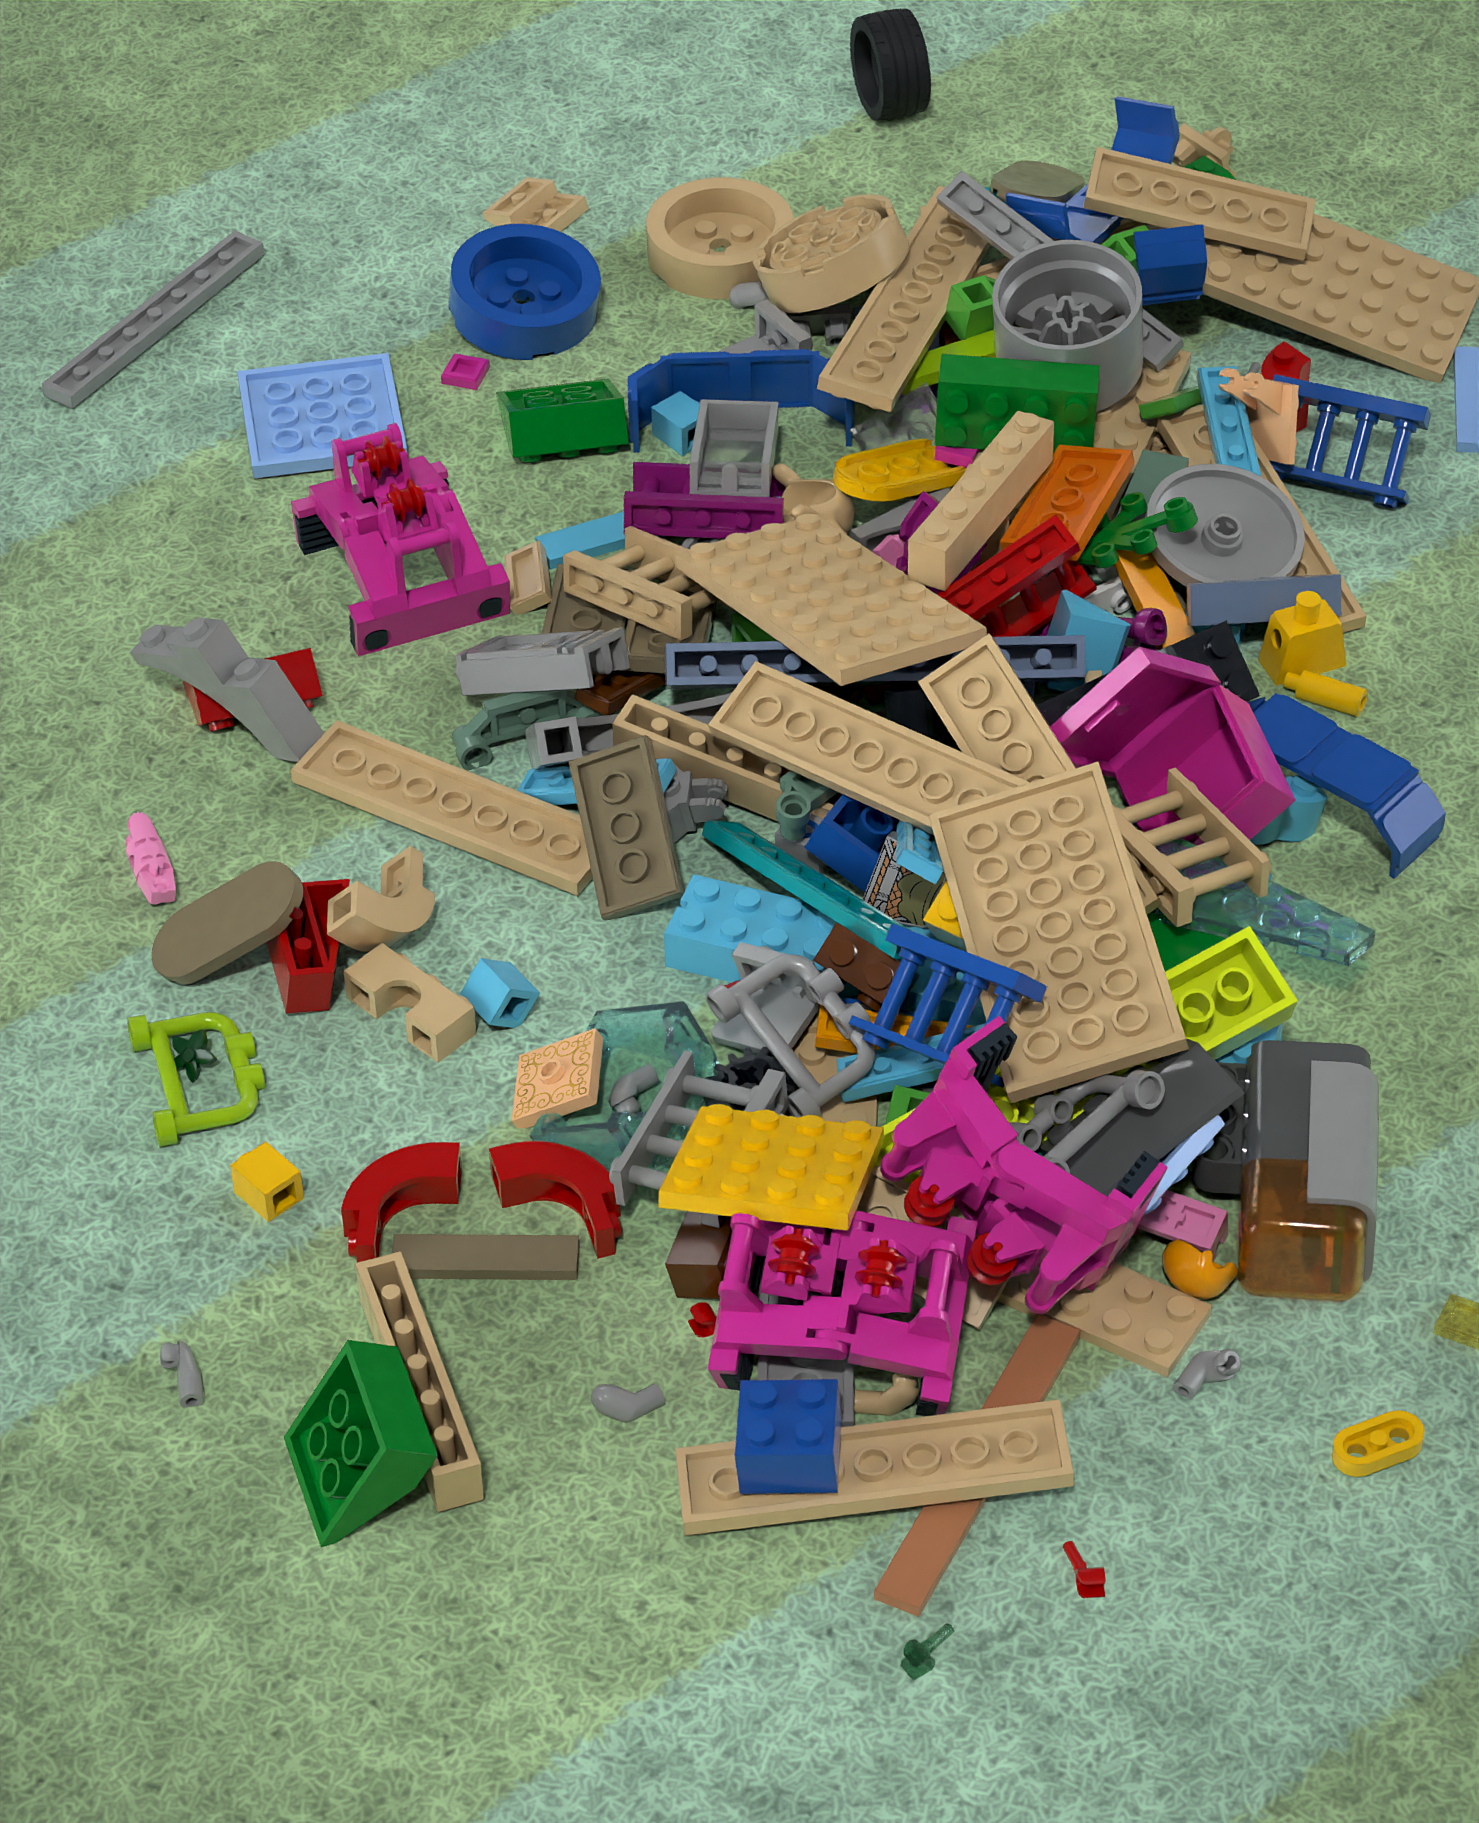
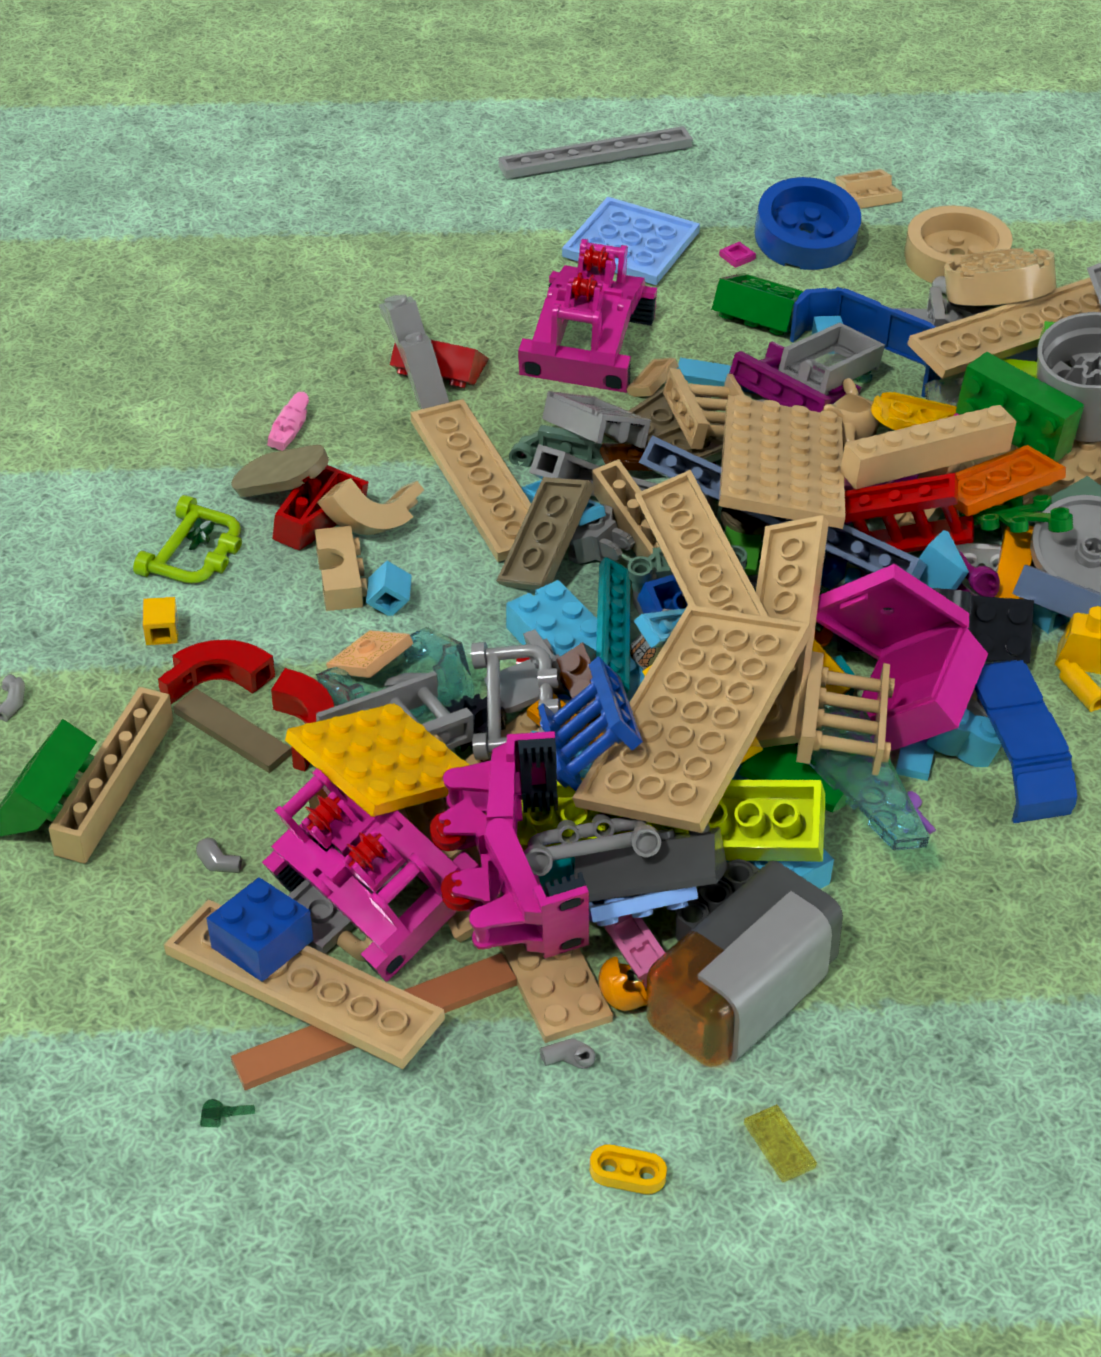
camera: 35 degrees right, 0 degrees up
red hand [1063,1541,1106,1598] -> none

